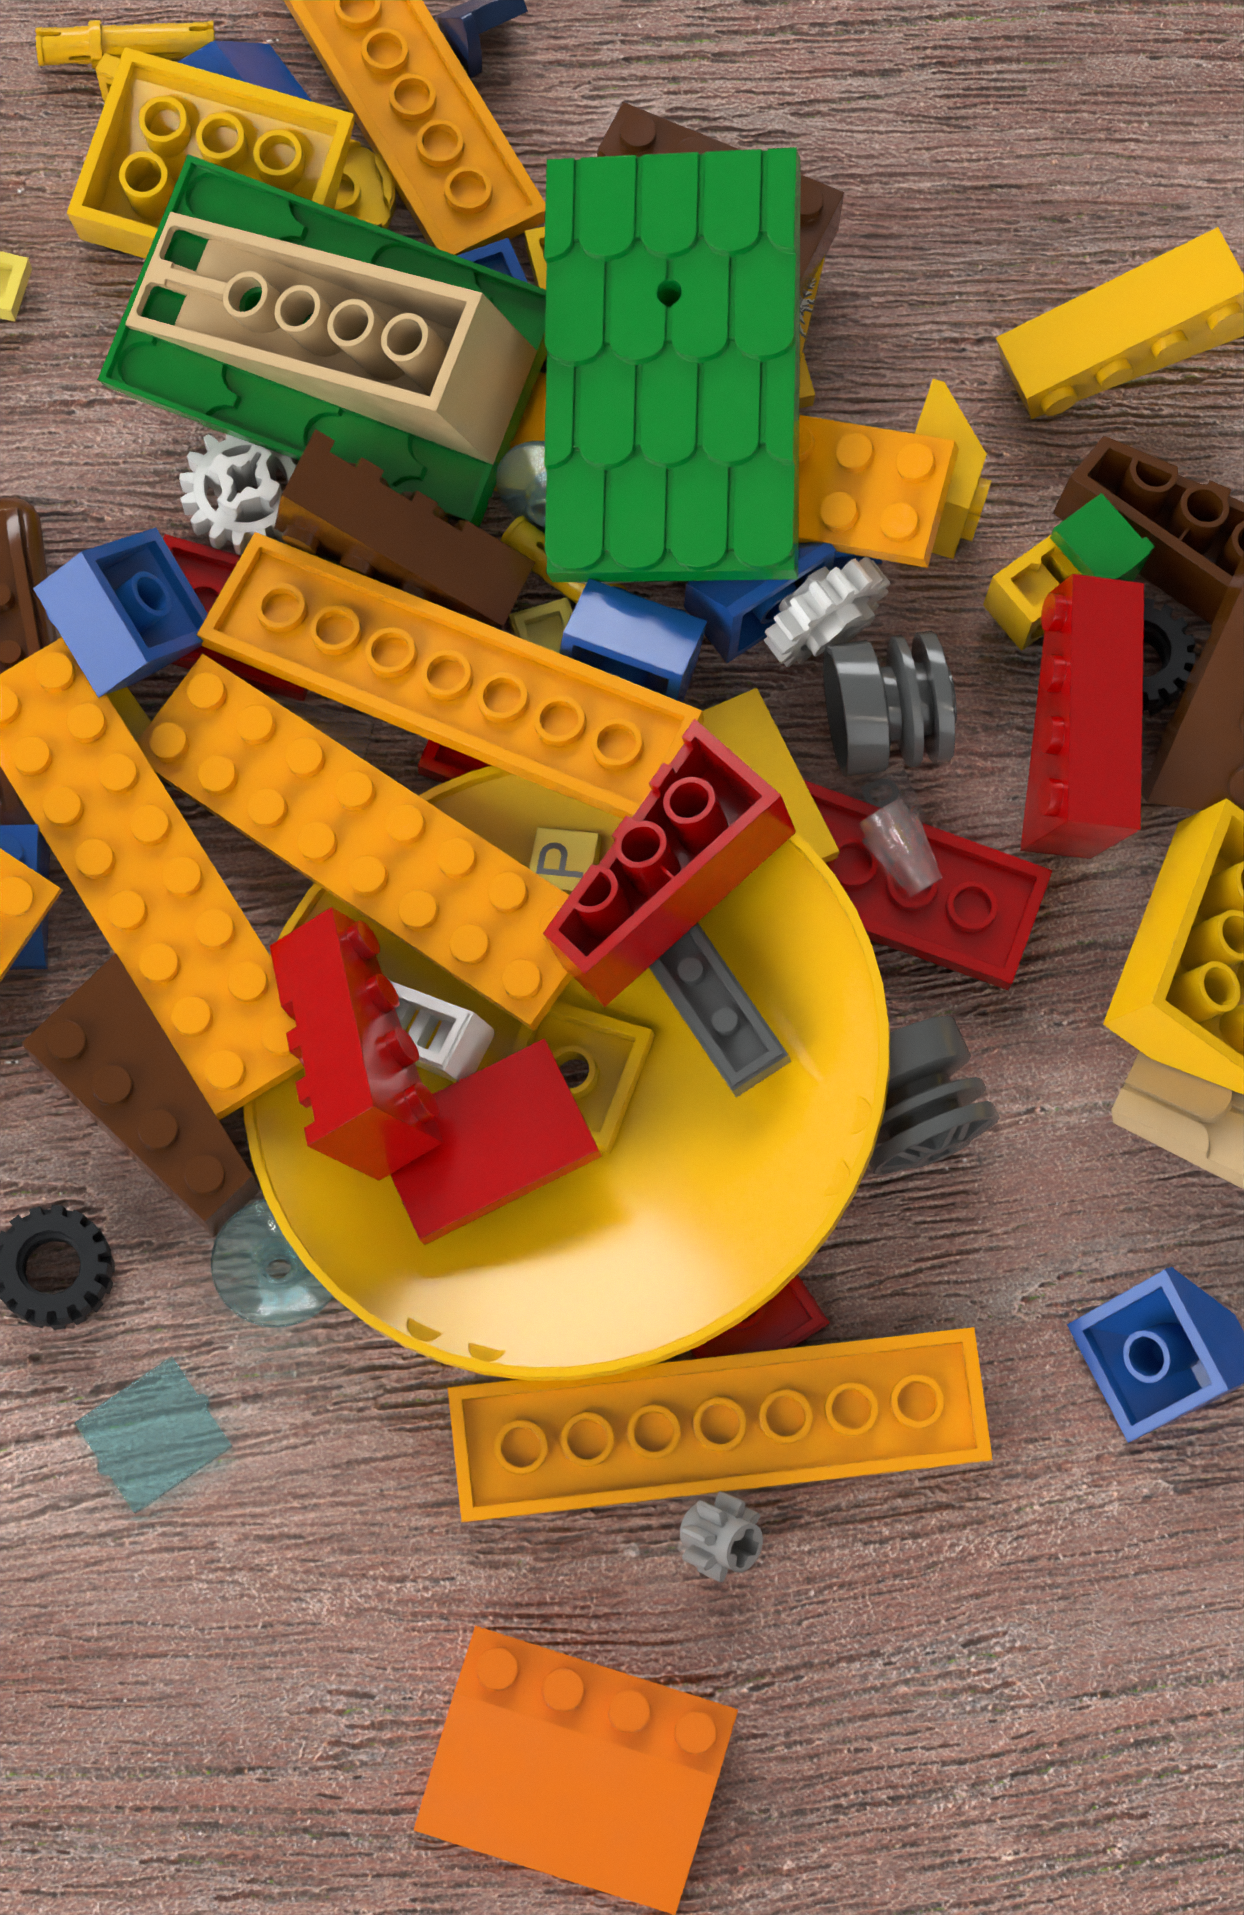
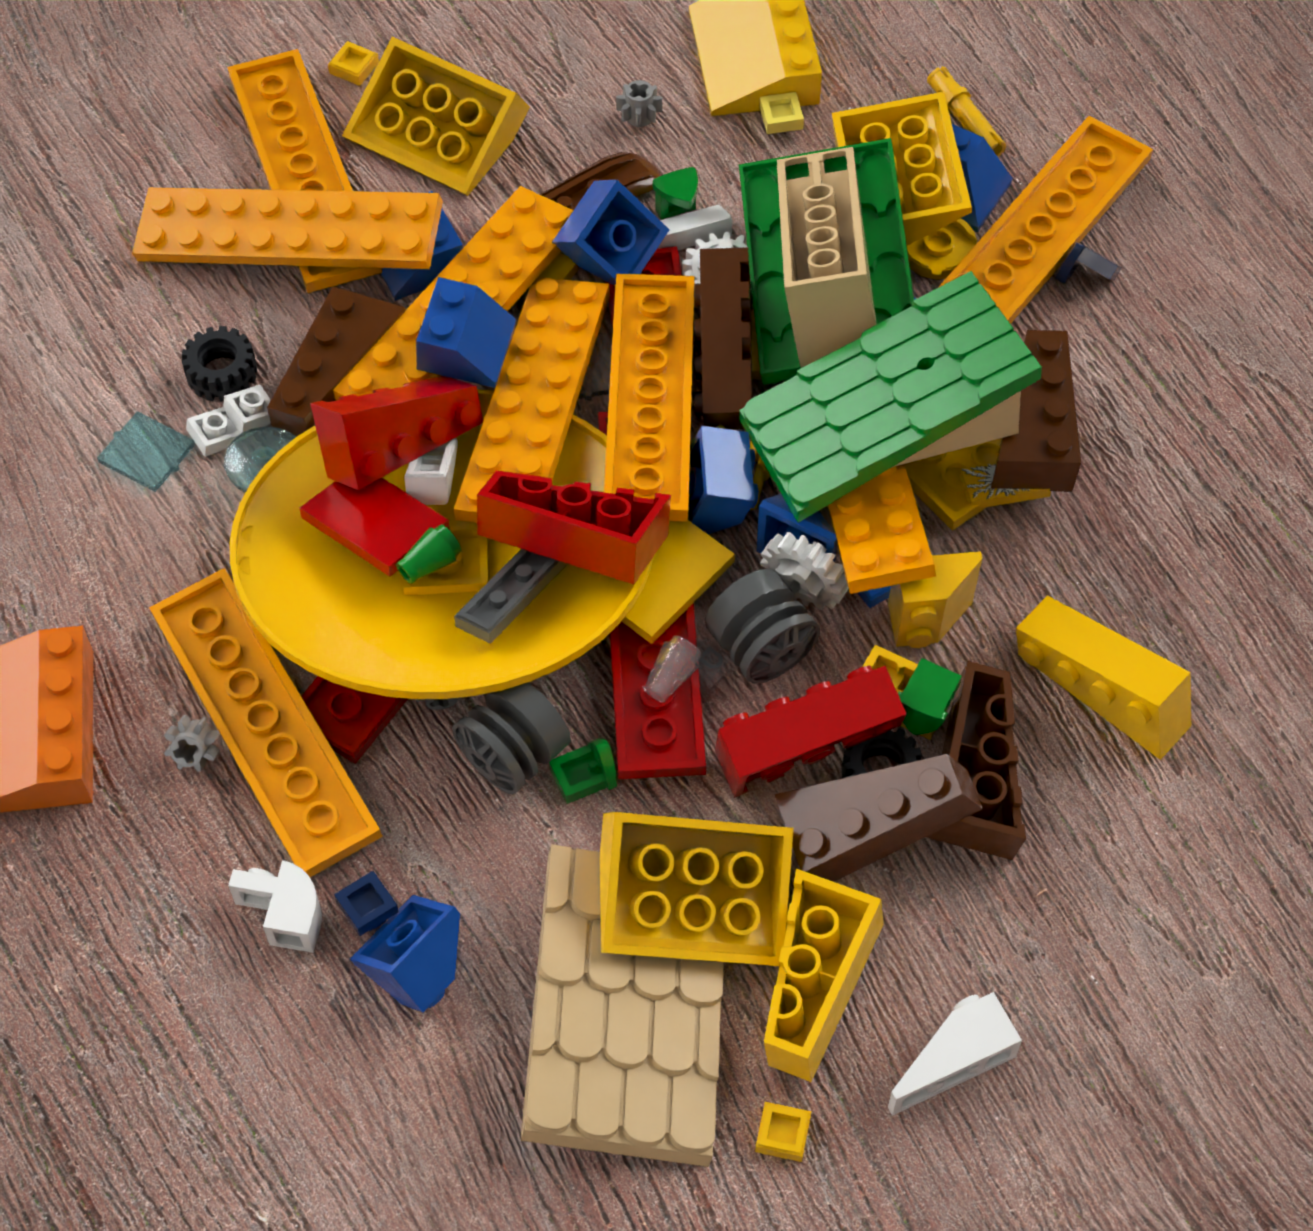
camera: 70 degrees right, 15 degrees down
none -> white slope [186,385,271,457]
none -> white brick [228,860,322,953]
none -> dark blue tile [334,871,399,936]
none -> green cone [396,524,462,584]
none -> blue slope [416,277,516,388]
none -> green tile [549,738,617,804]
none -> green tile [653,167,698,220]
none -> white slope [658,205,732,250]

